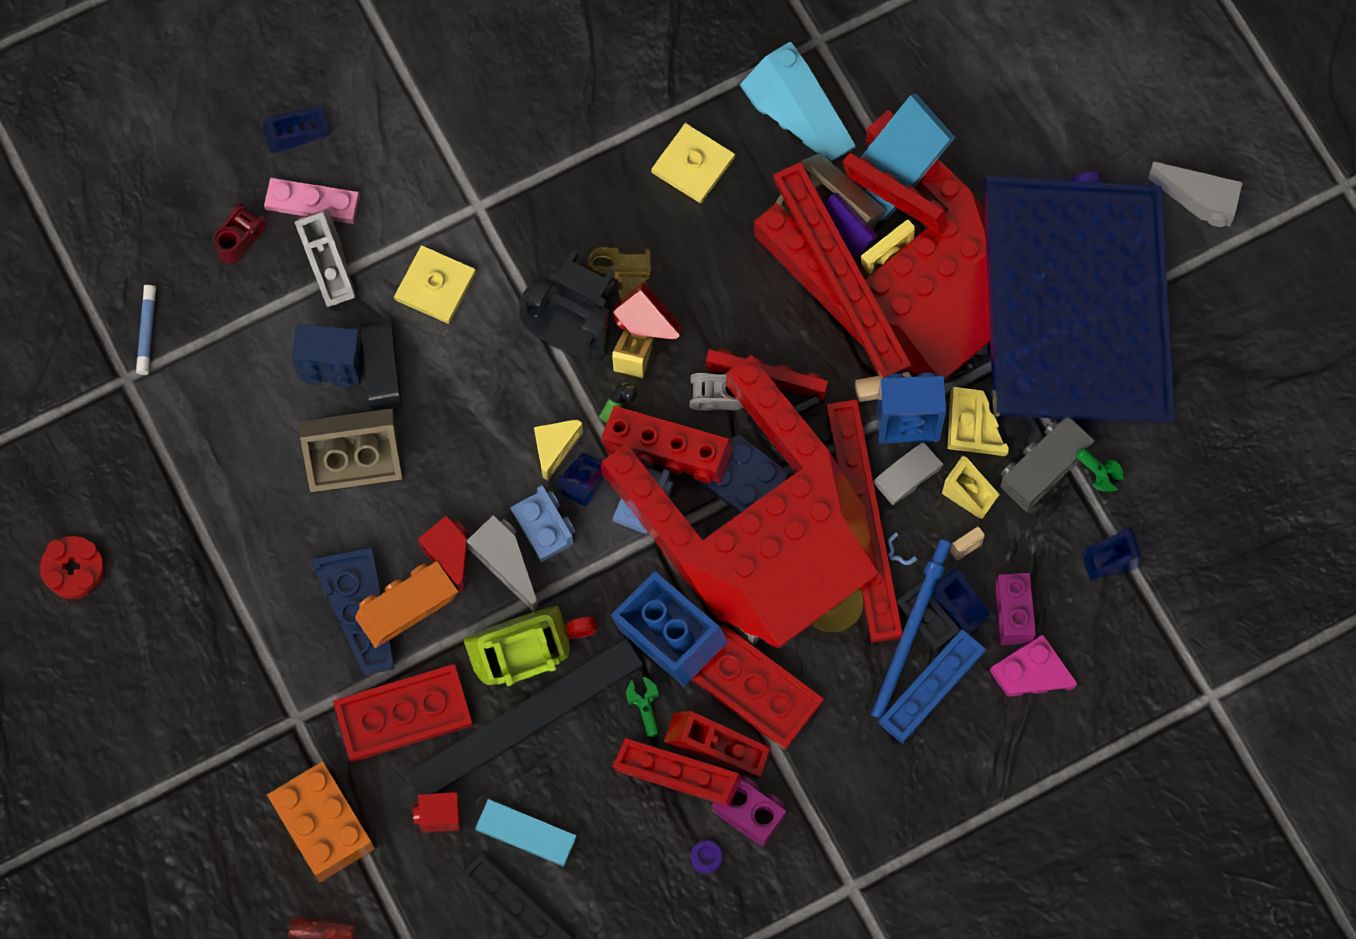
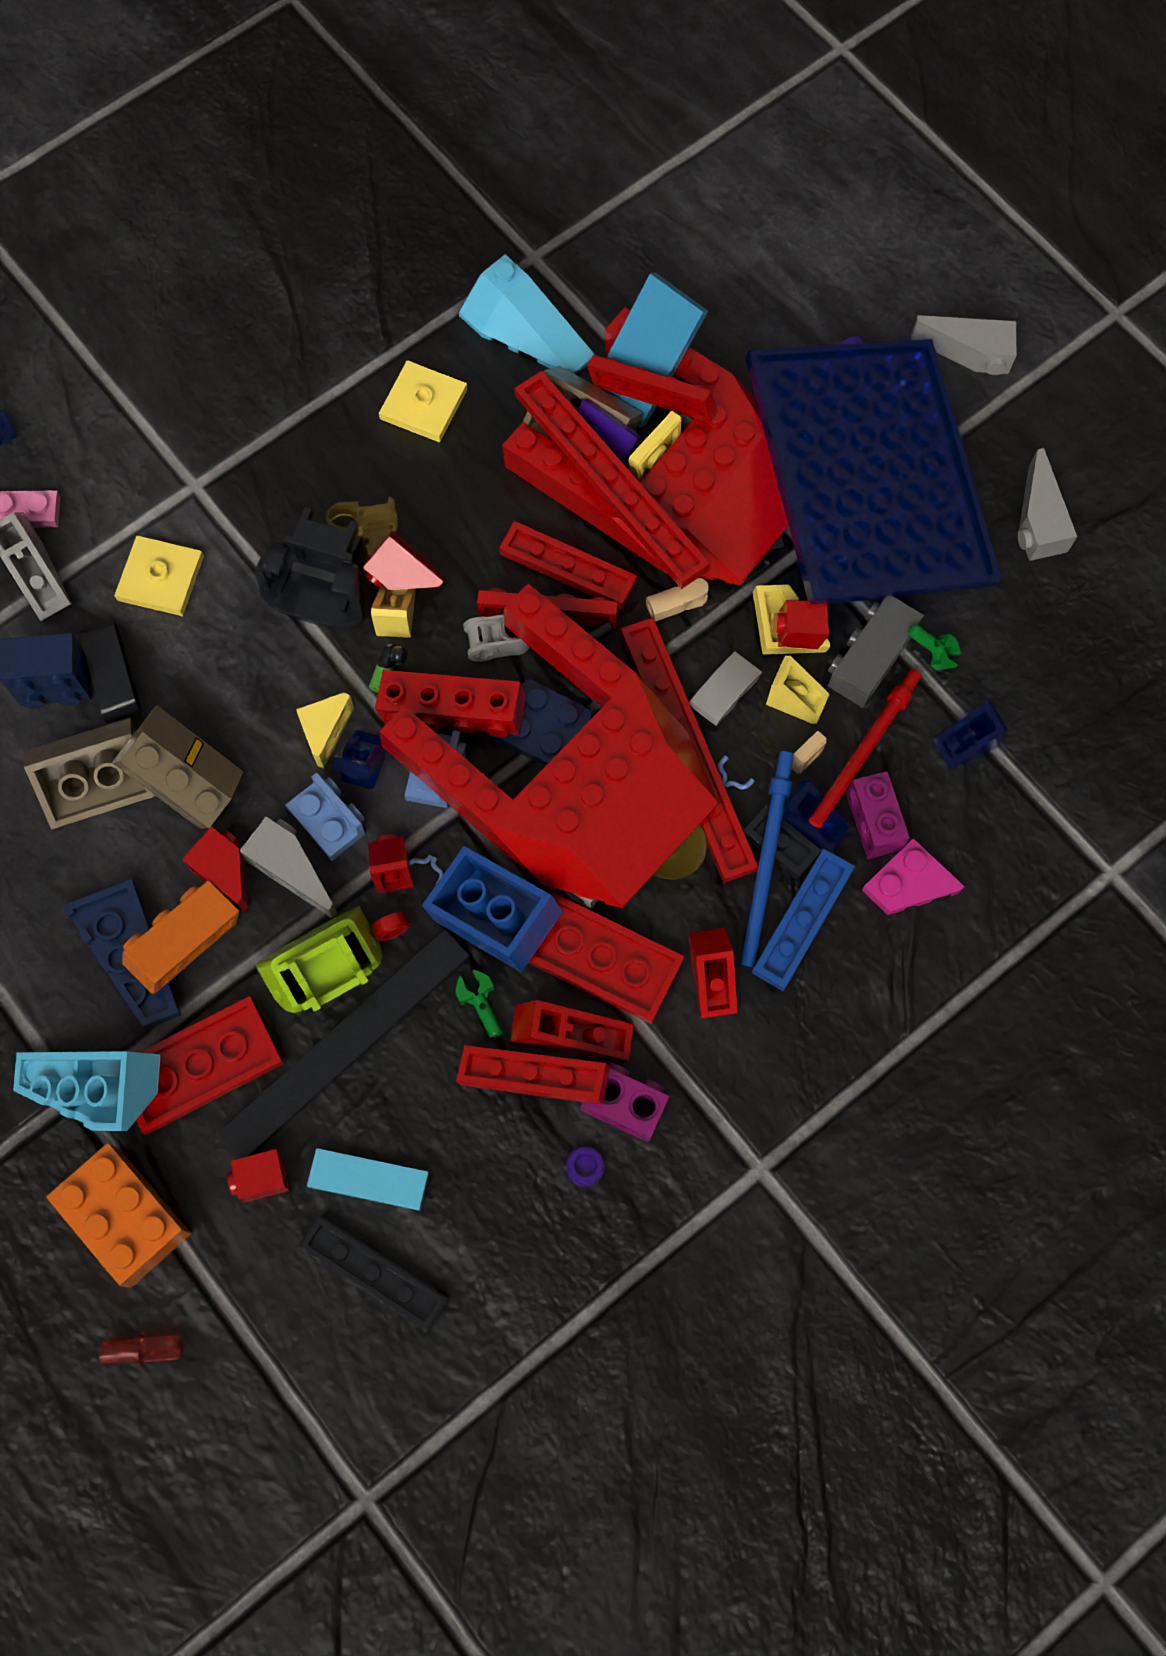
camera: 15 degrees left, 0 degrees up
blue brick [876,373,946,444] -> none
none -> medium azure wedge [13,1051,161,1131]
none -> dark tan slope [112,705,243,829]
none -> red slope [368,834,414,894]
none -> medium blue piece [409,855,444,885]
none -> red plate [499,521,637,610]
none -> red slope [688,928,738,1019]
none -> red brick [772,600,829,649]
none -> red bar [809,669,922,828]
none -> light grey slope [1018,448,1077,561]

